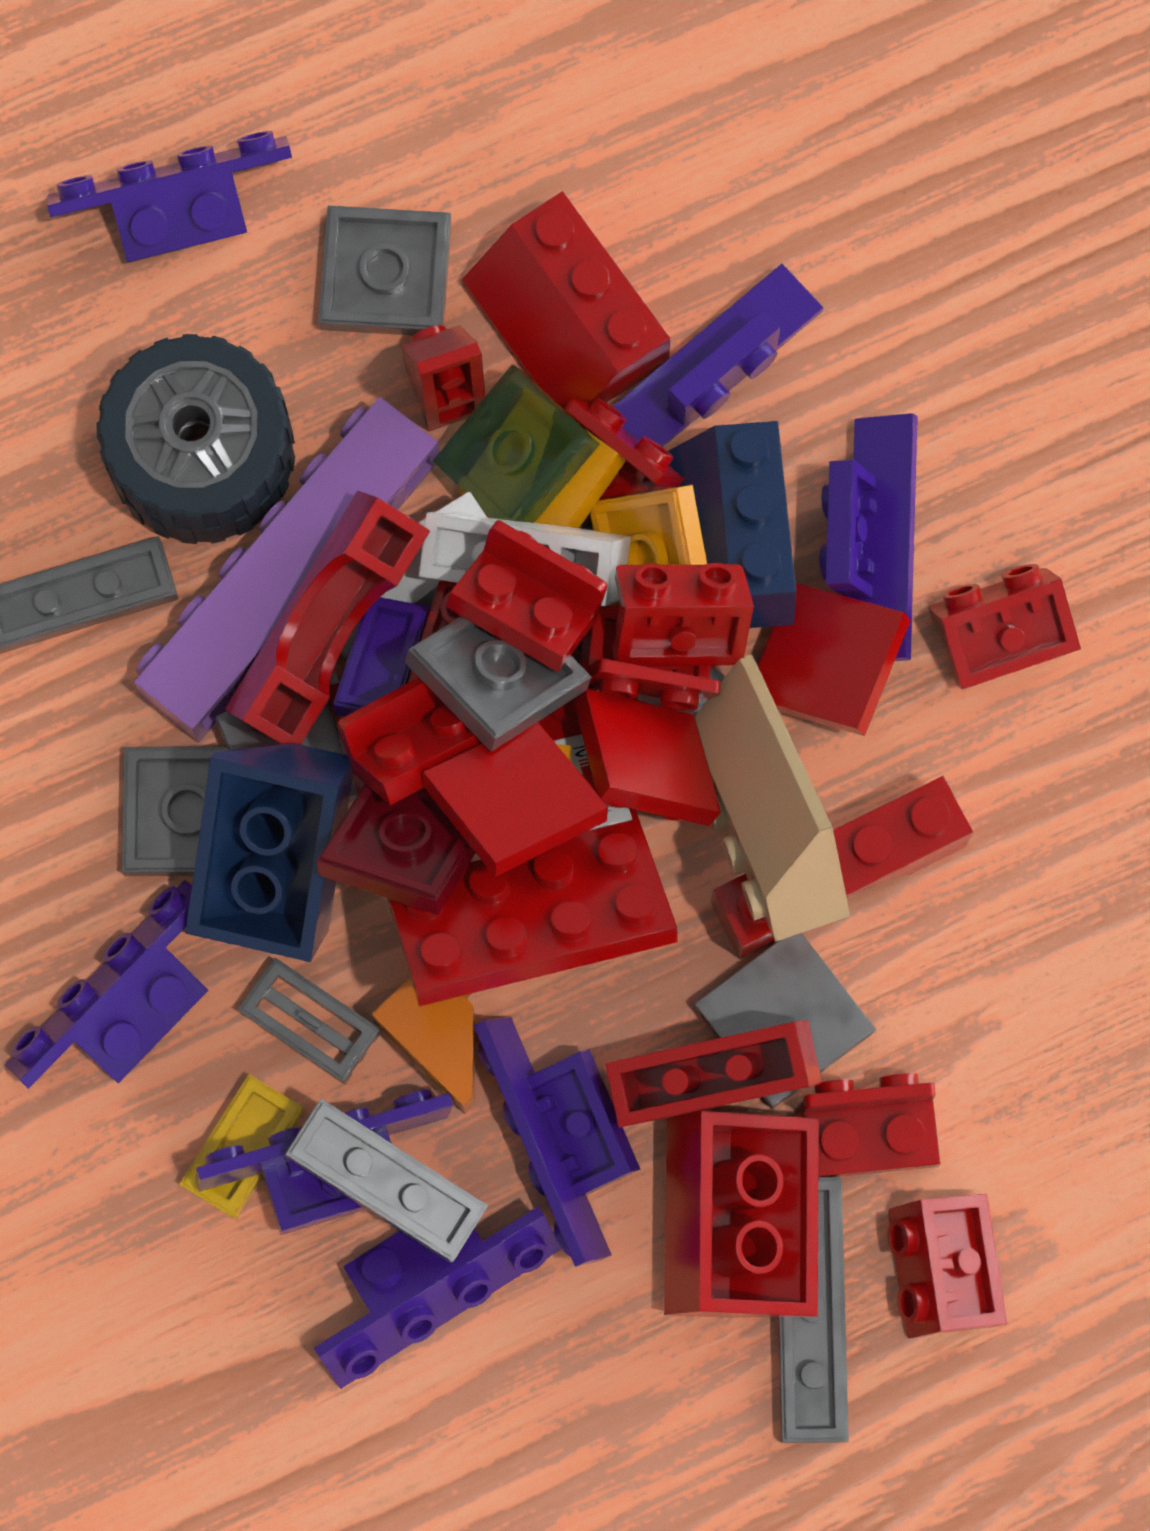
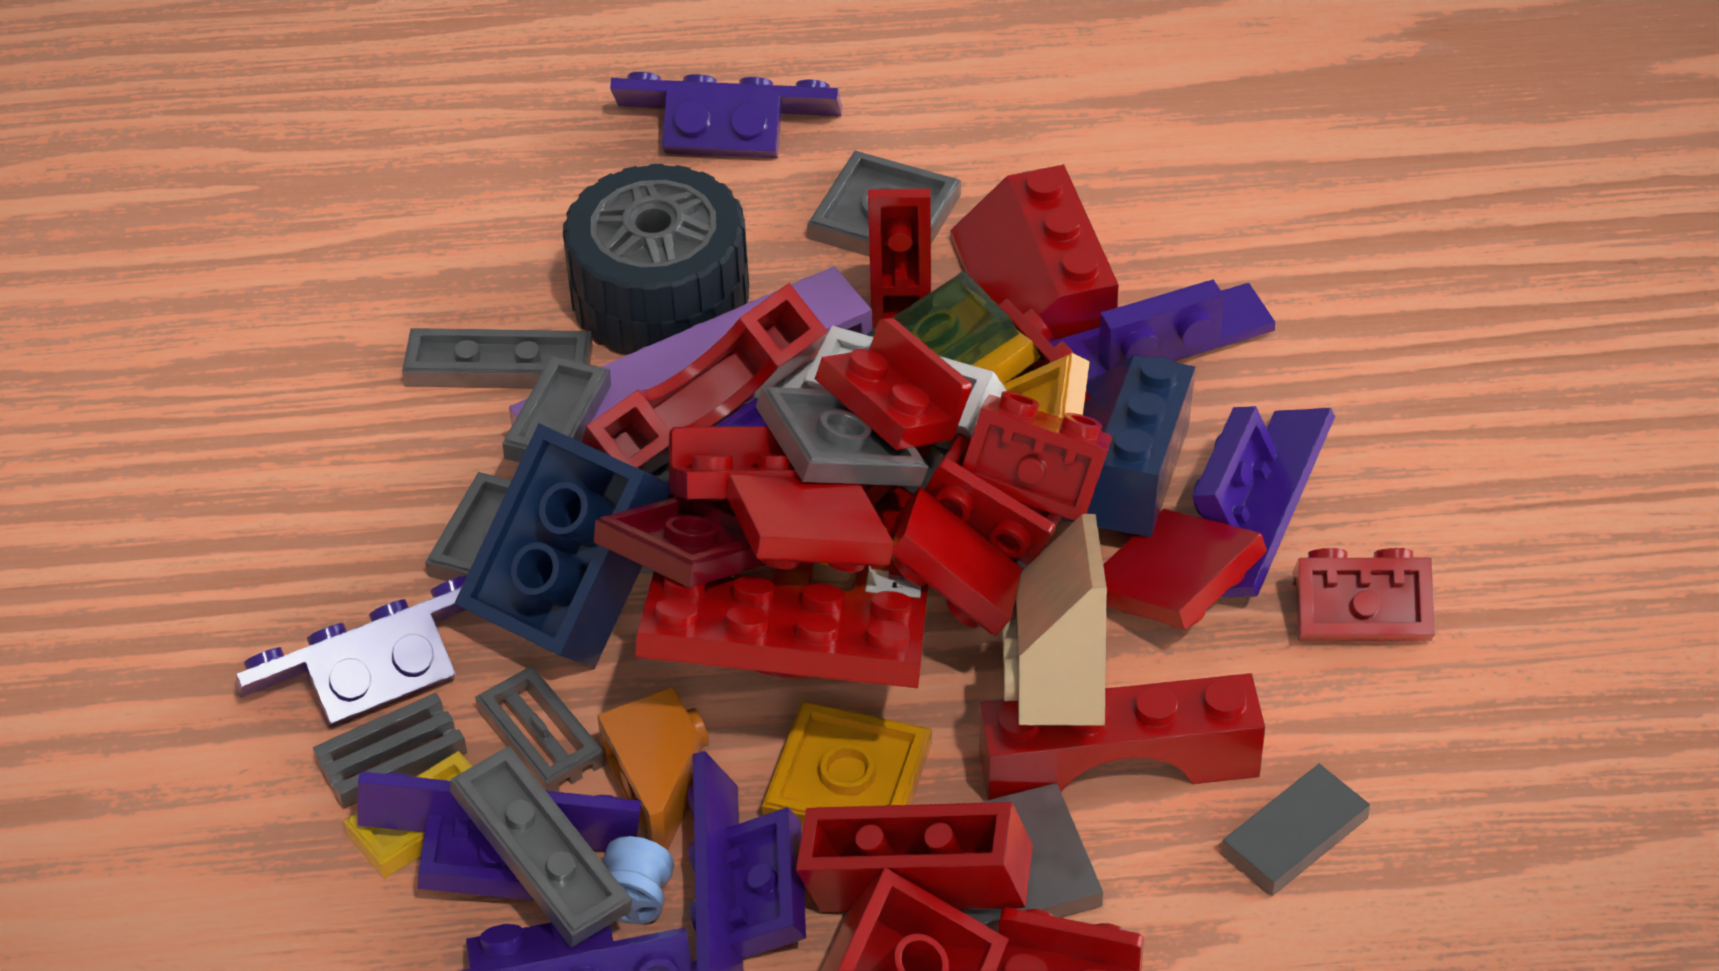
camera: 20 degrees right, 30 degrees down
none -> flat silver tile [313,693,467,809]
none -> flat silver tile [502,356,612,462]
none -> light blue wheel [603,836,674,924]
none -> light orange tile [762,701,932,829]
none -> dark grey tile [1221,764,1370,896]

